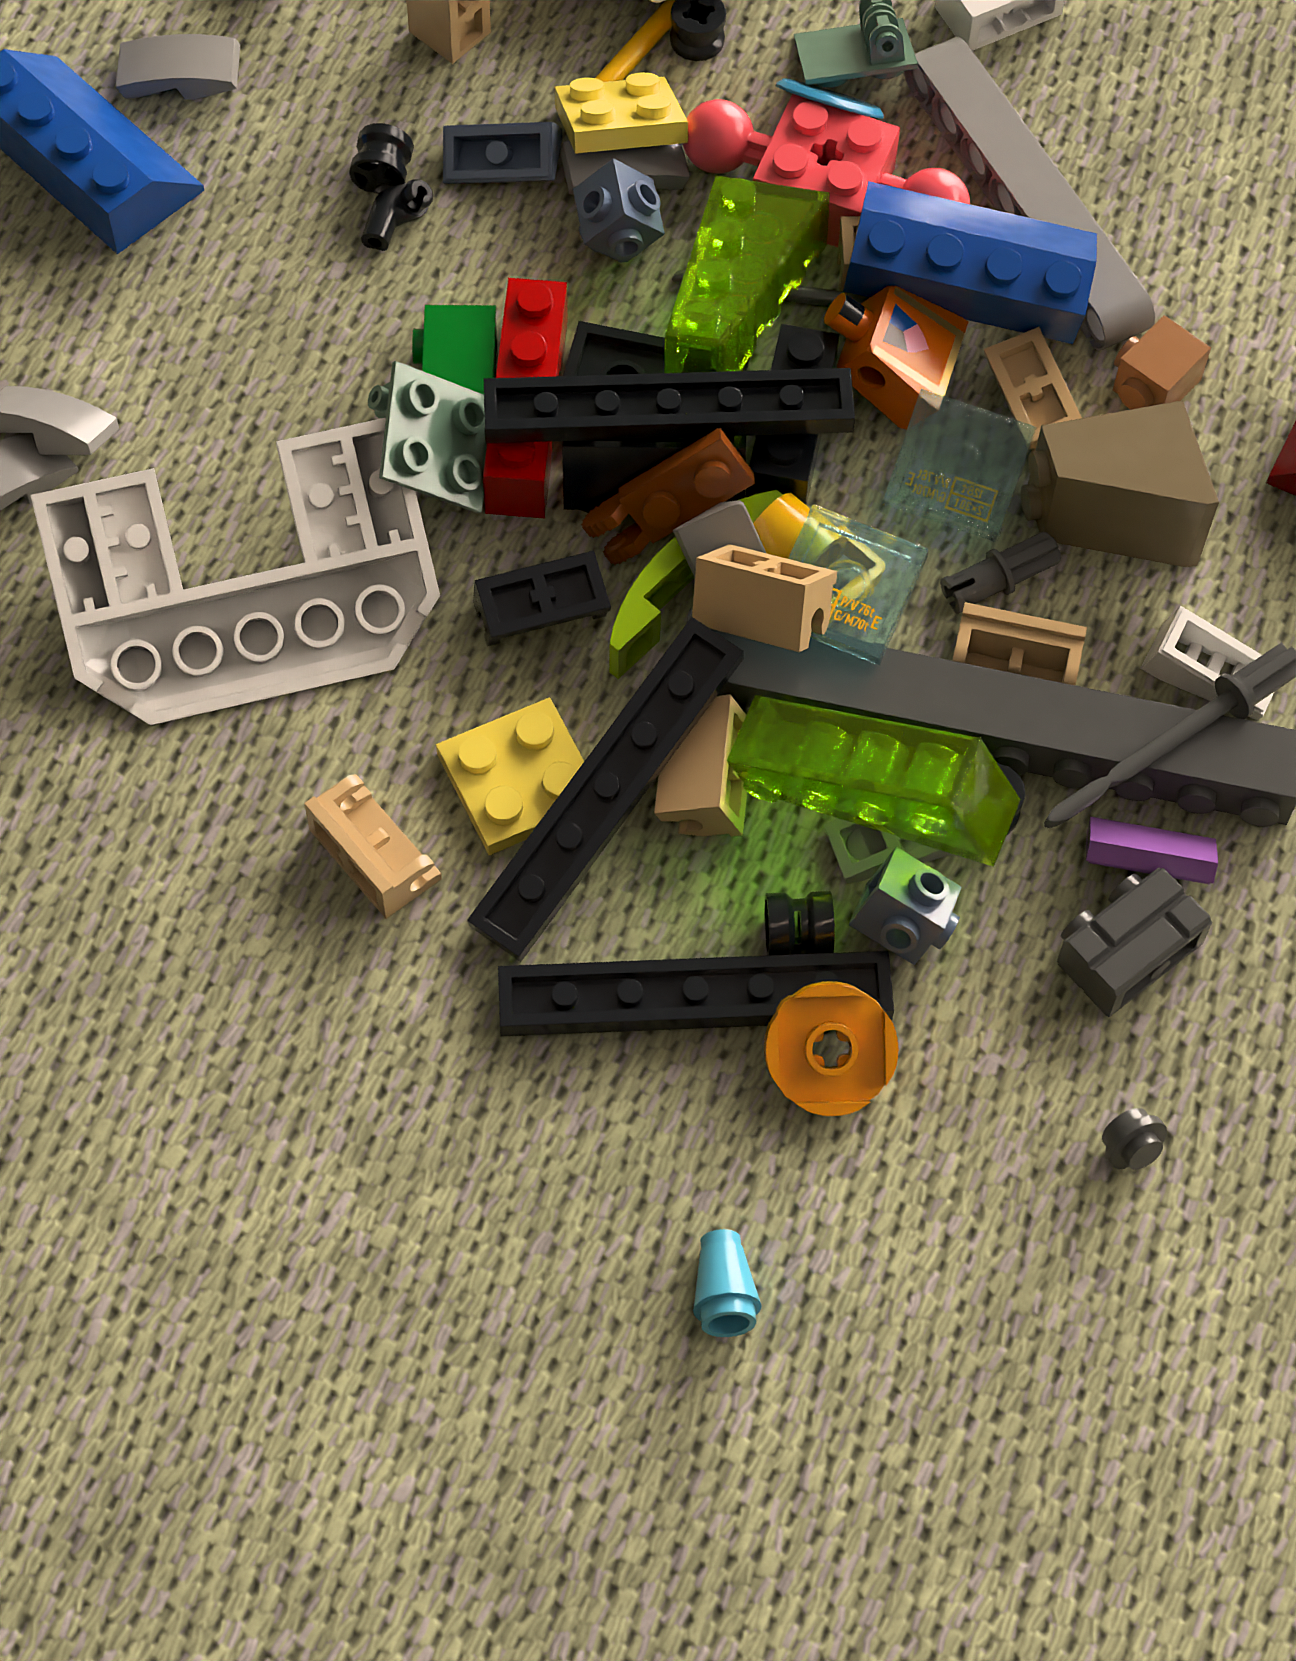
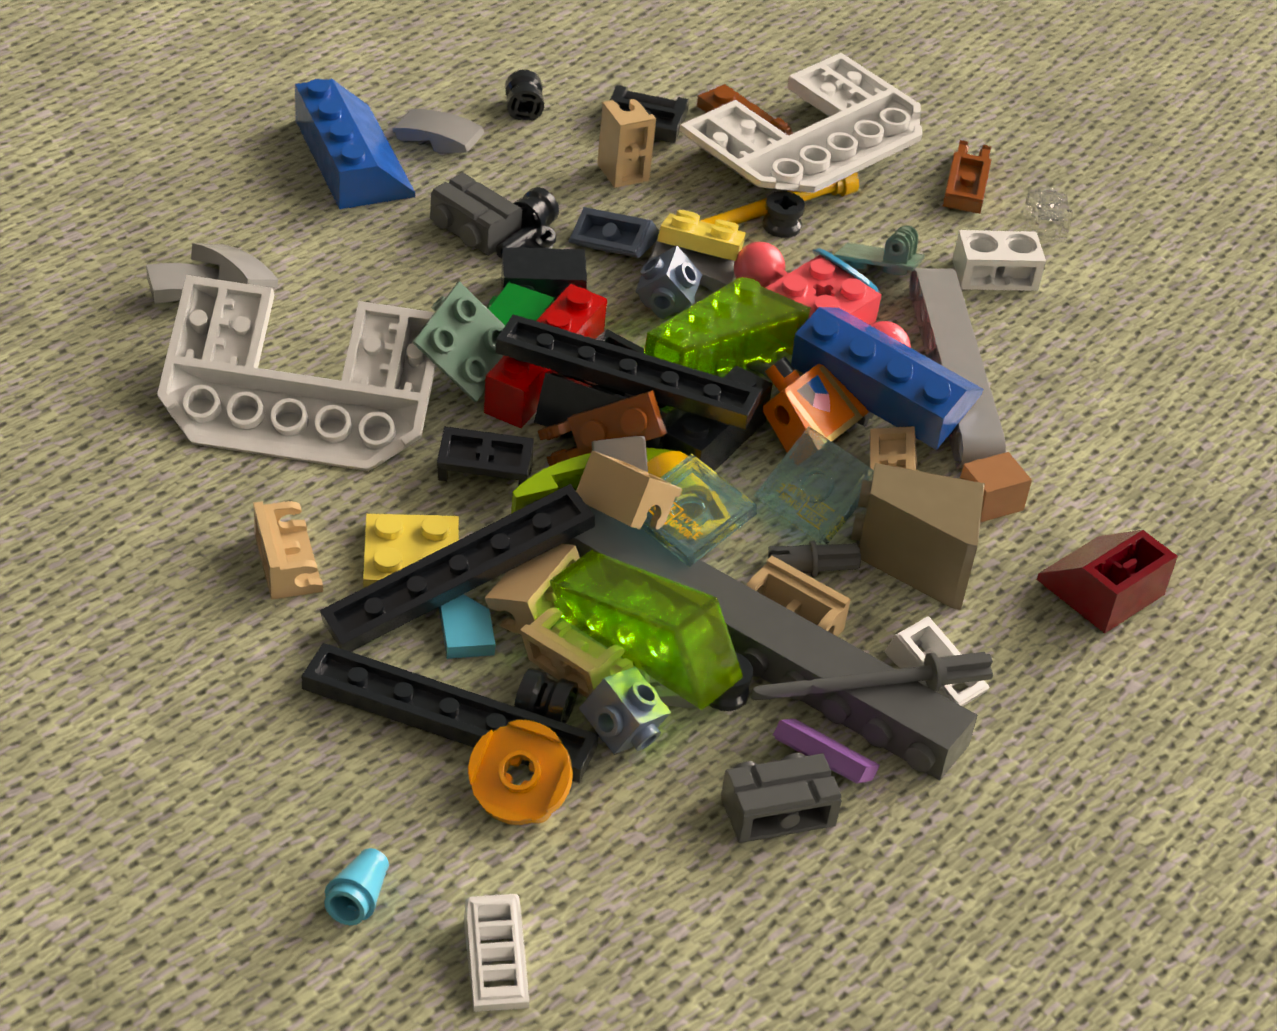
camera: 20 degrees right, 20 degrees down
dark grey plate [1102,1108,1167,1170] -> none
none -> dark grey brick [430,172,522,256]
none -> medium azure tile [439,594,496,659]
none -> white slope [464,894,529,1012]
none -> black brick [501,247,587,301]
none -> hinge [520,607,634,698]

